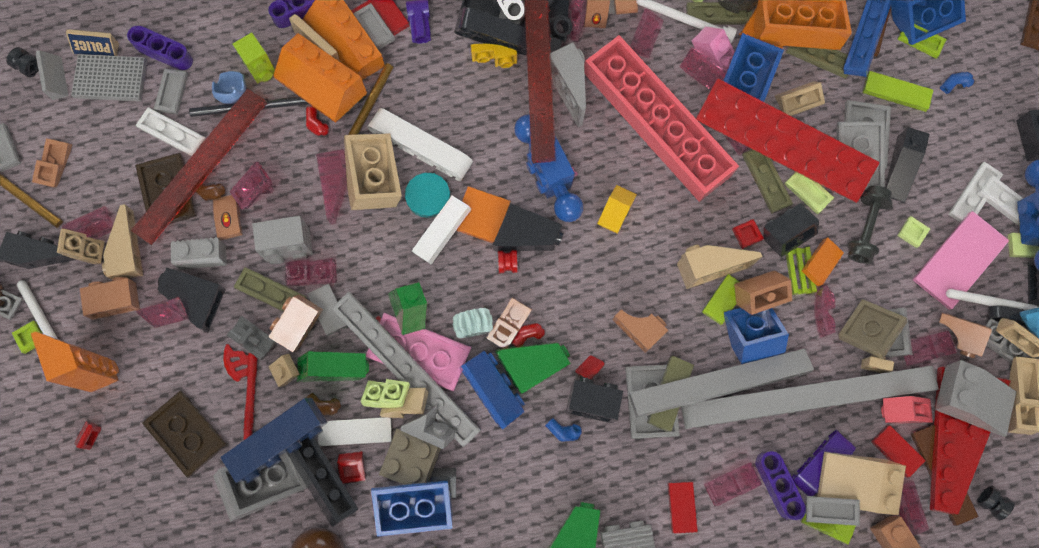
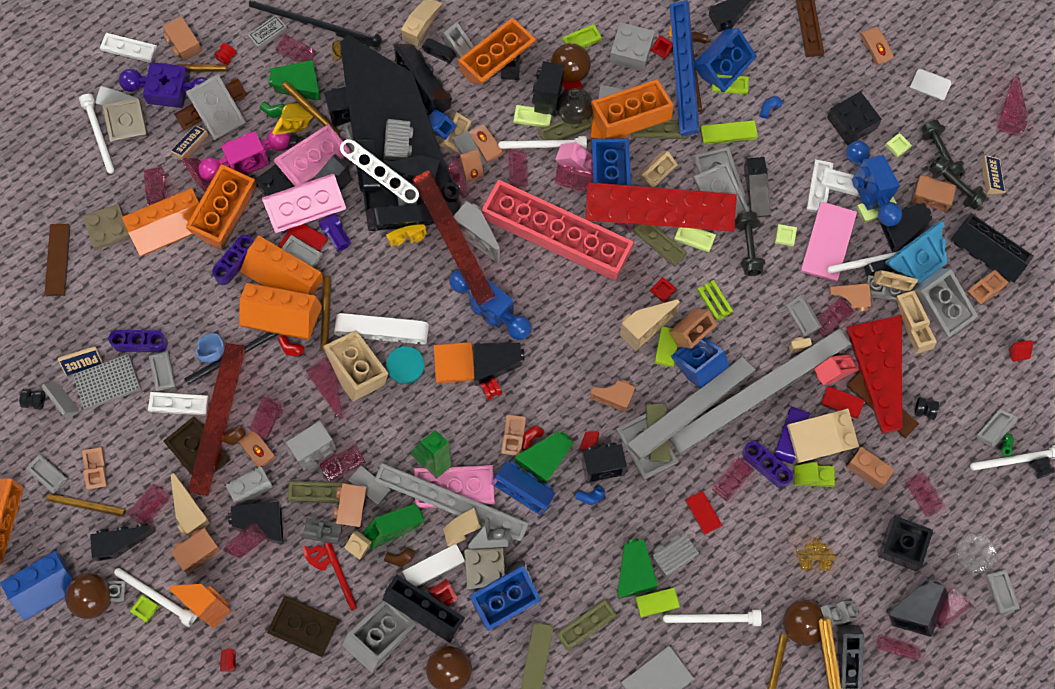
camera: 20 degrees left, 5 degrees down
tan slope [57,229,105,264] -> none
dark blue brick [220,398,328,483] -> none
lime brick [232,32,275,84] -> none
tan tile [289,14,340,62] -> none
yellowish green slope [361,379,410,408] -> none
white tile [412,196,471,264] -> none
light aqua gear [453,308,493,338] -> none
yellow slope [597,185,637,234] -> none
black brick [763,203,819,257] -> none
orange tile [802,237,844,286] -> none
light grey tile [806,496,860,526] -> none
clear pink slope [814,285,836,338] -> none
dark tan plate [838,299,907,359] -> none
clear pink slope [899,481,929,536] -> none
light grey slope [935,360,1016,437] -> none

